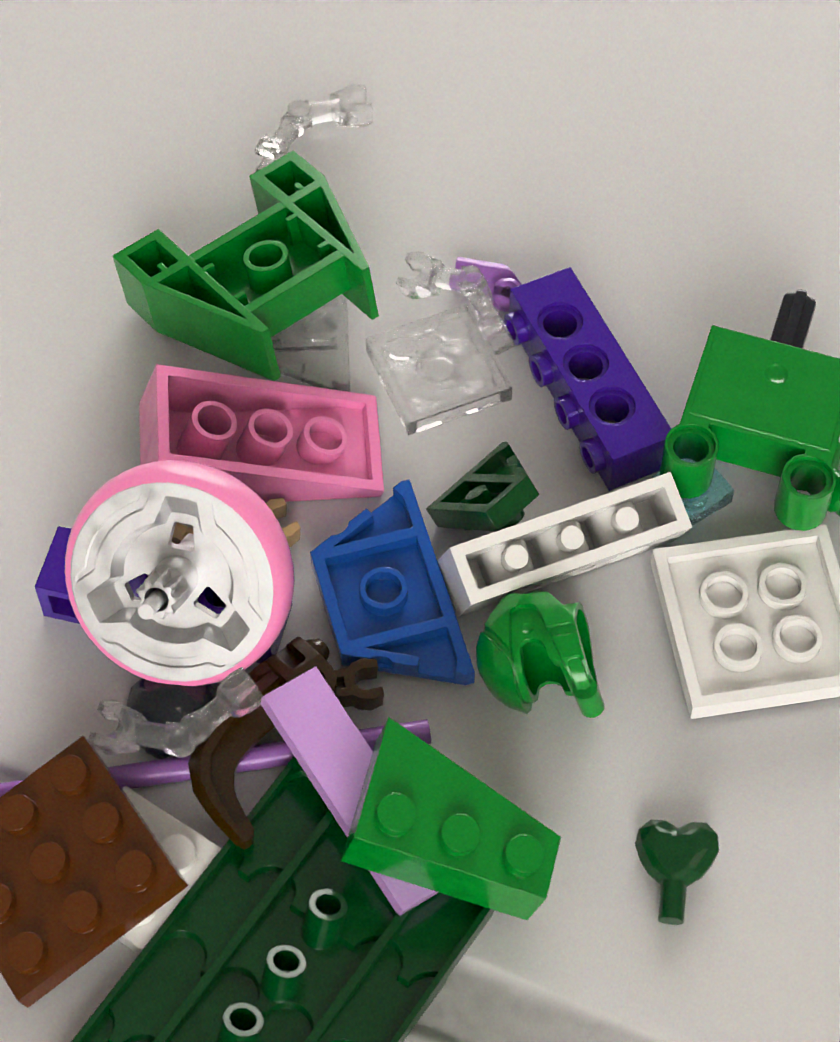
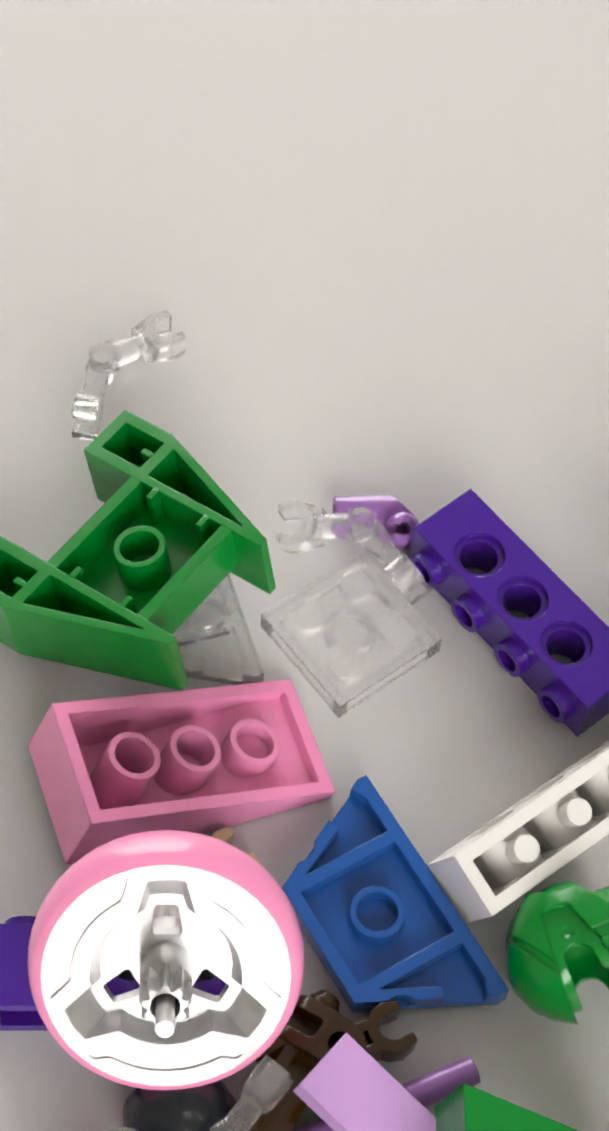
camera: 20 degrees left, 0 degrees up
dark green wing [426,442,540,532] -> none

